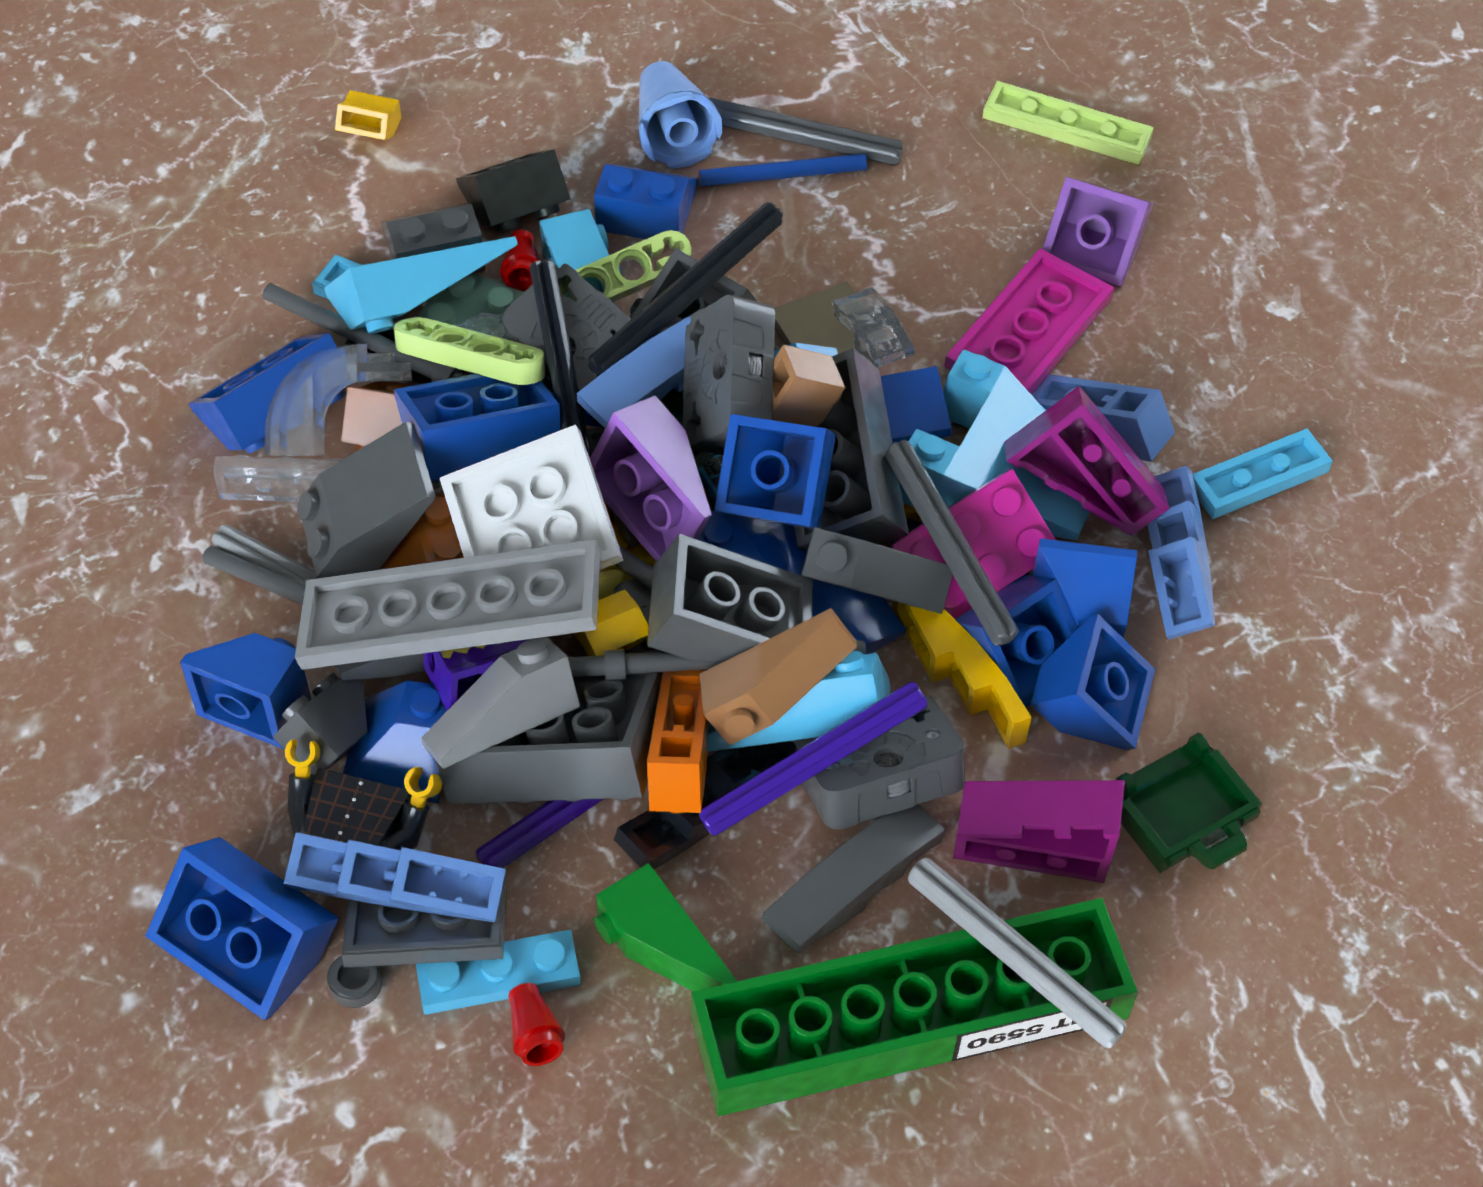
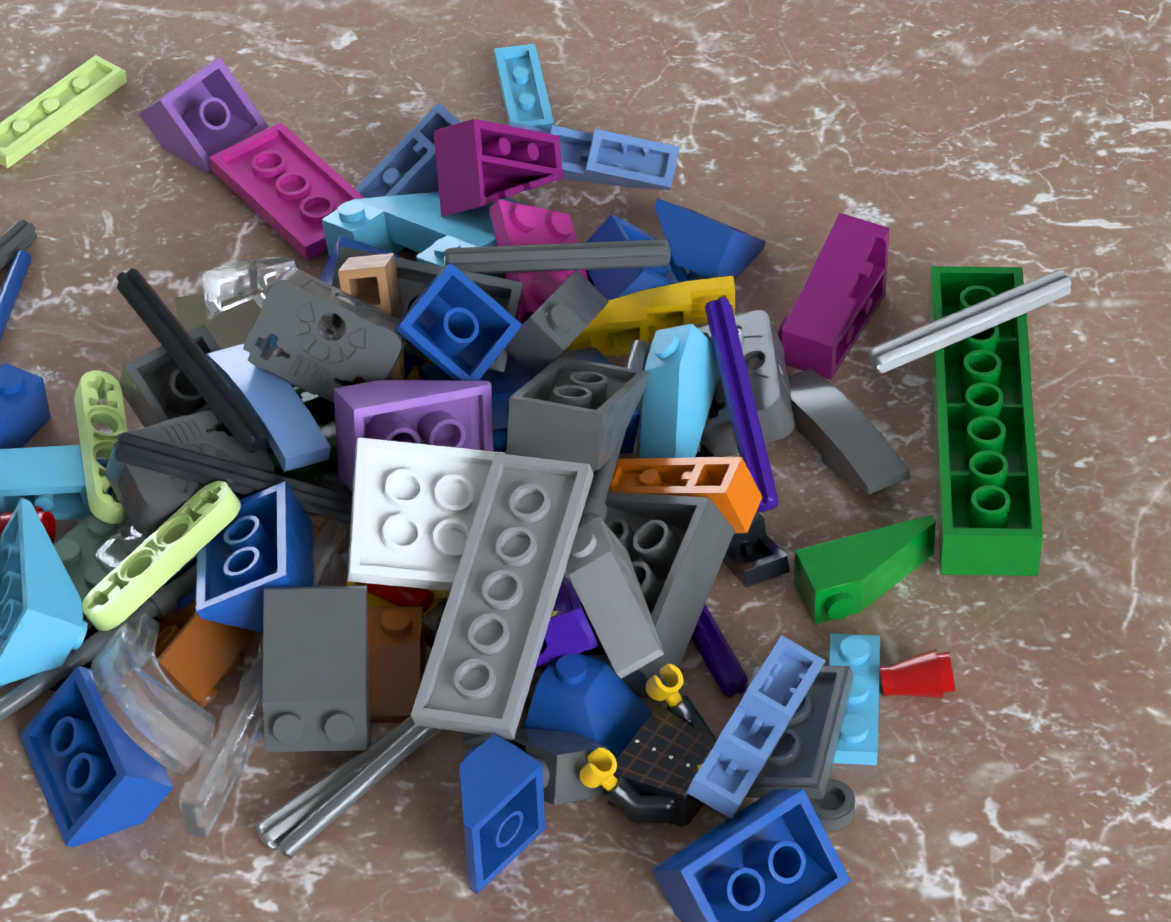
camera: 70 degrees left, 10 degrees down
medium nougat slope [699,608,857,746] -> none
blue slope [1032,538,1137,638] -> none
dark green piece [1116,733,1262,873] -> none

